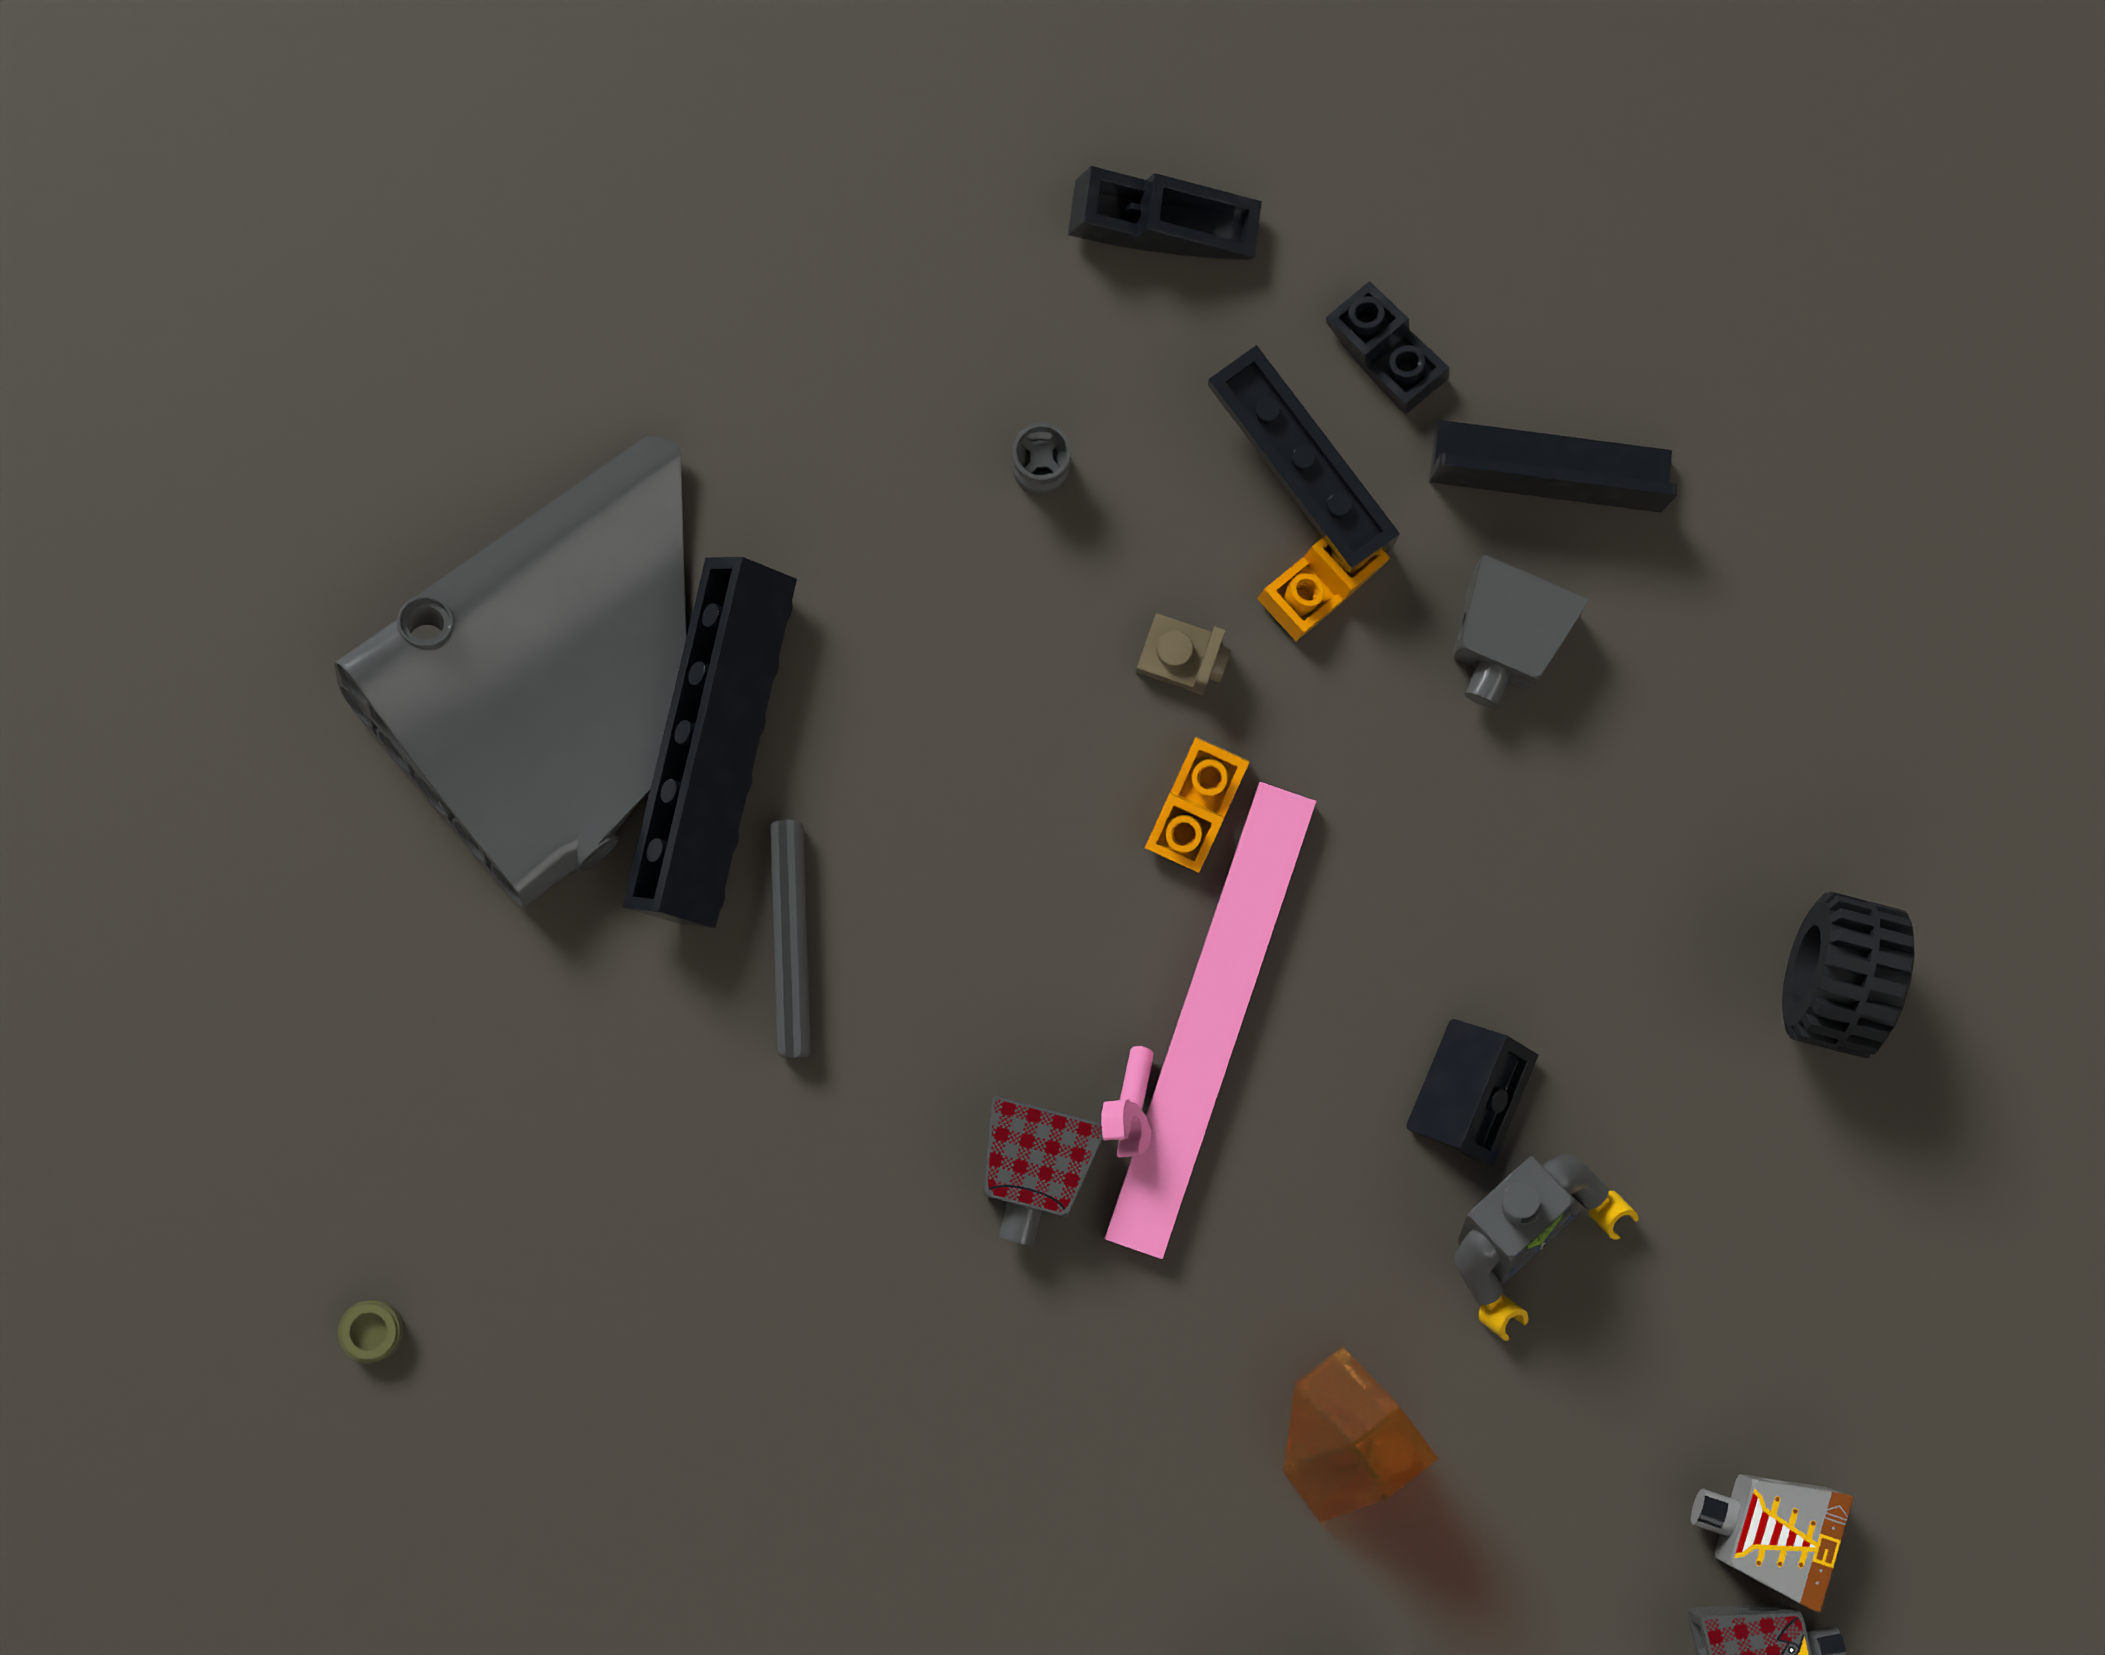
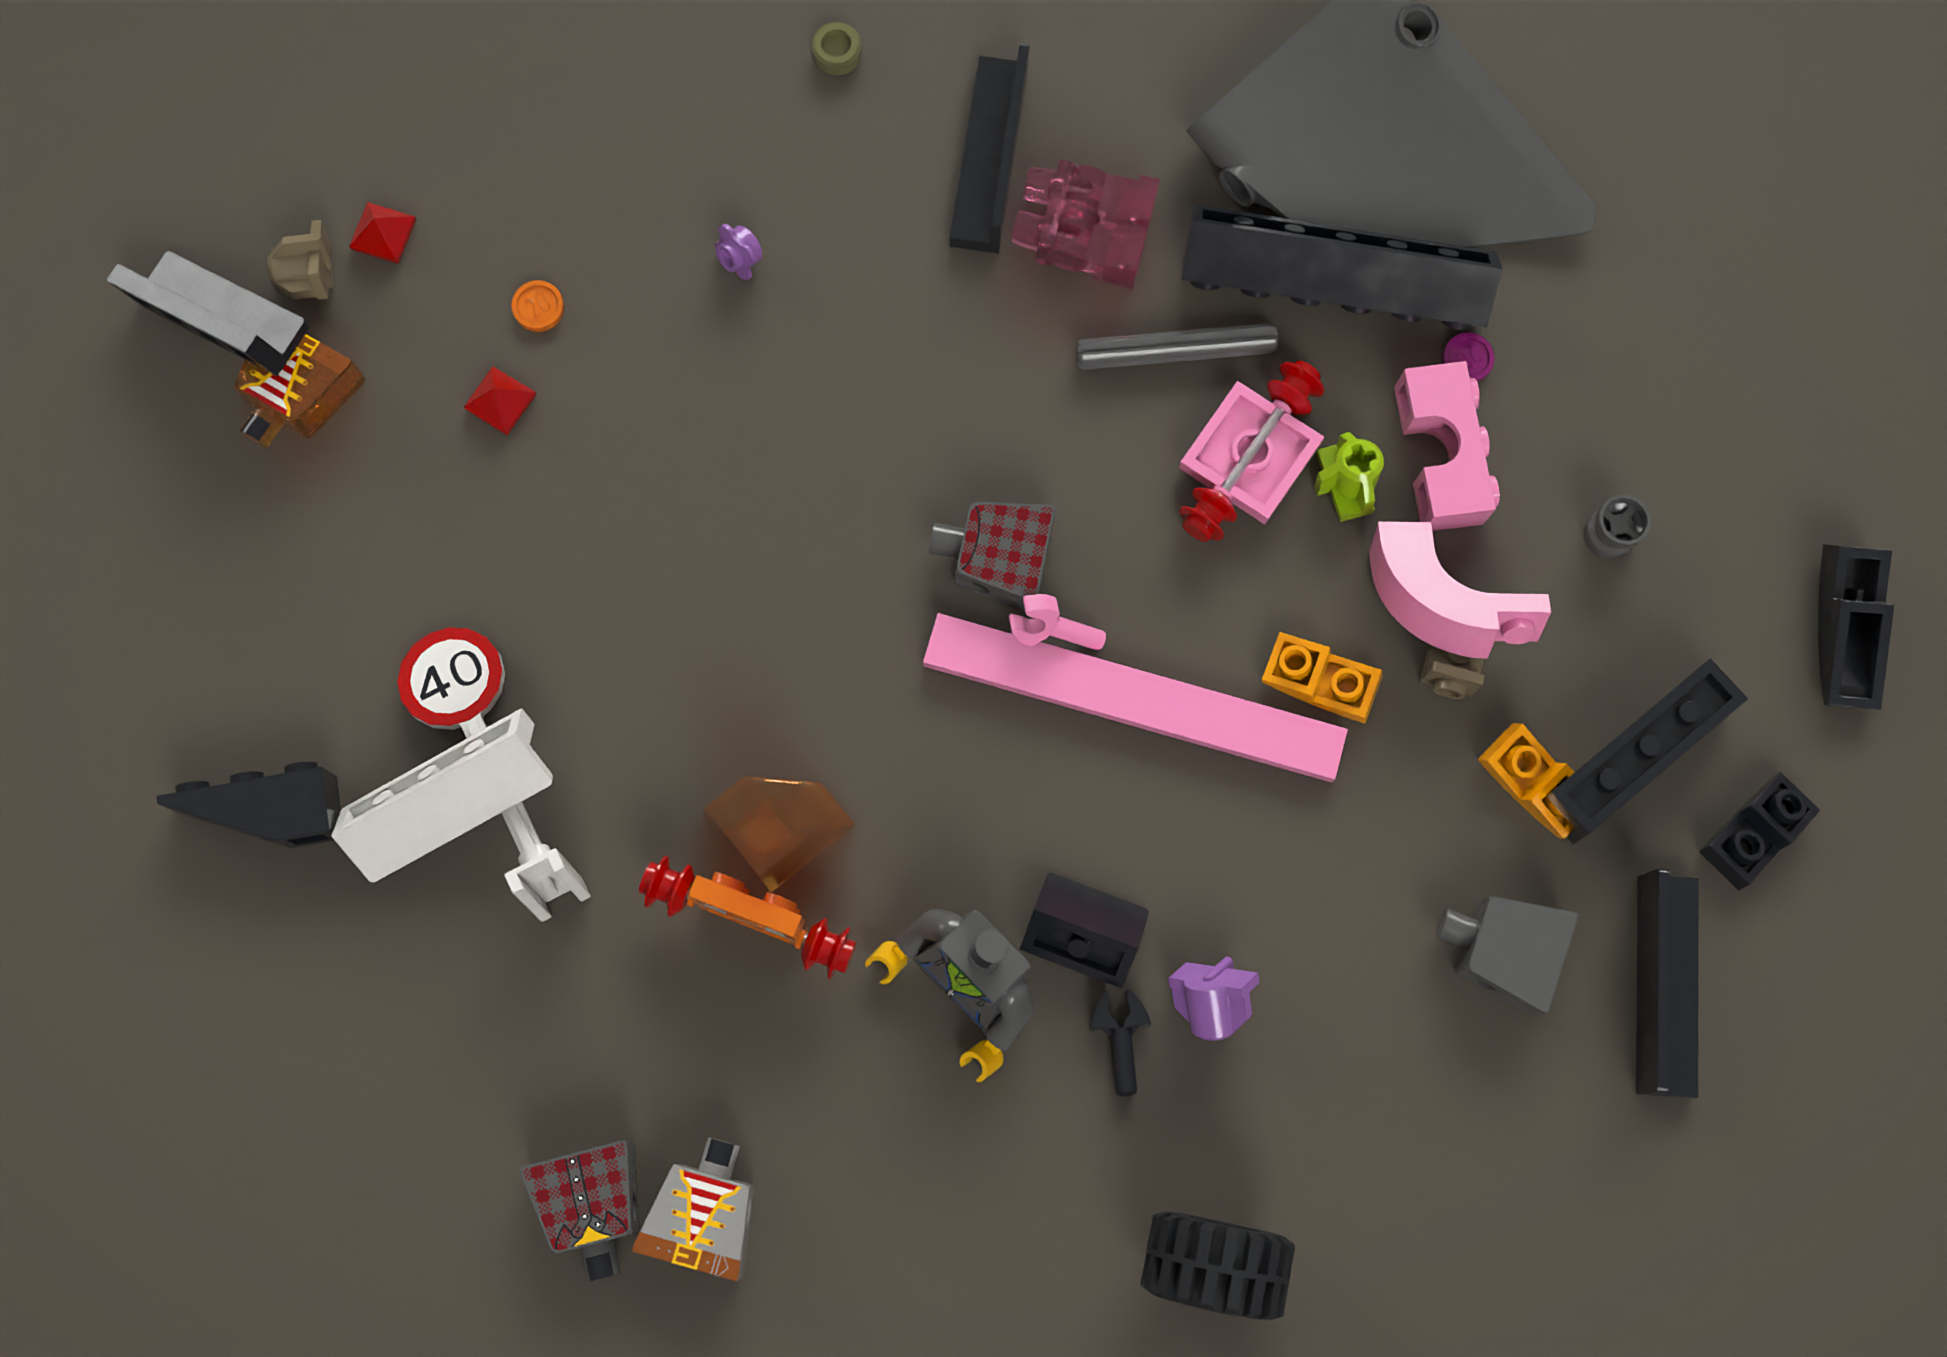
camera: 90 degrees right, 5 degrees down
none -> plate [638,855,857,980]
none -> medium lavender plate [715,224,762,281]
none -> black panel [950,43,1030,254]
none -> clear pink hips [1012,159,1160,289]
none -> black bar [1089,989,1151,1097]
none -> medium lavender piece [1168,956,1260,1041]
none -> bright pink plate [1179,361,1325,543]
none -> lime piece [1314,432,1384,522]
none -> bright pink arch [1369,522,1551,659]
none -> bright pink arch [1394,361,1500,531]
none -> magenta piece [1441,333,1495,382]

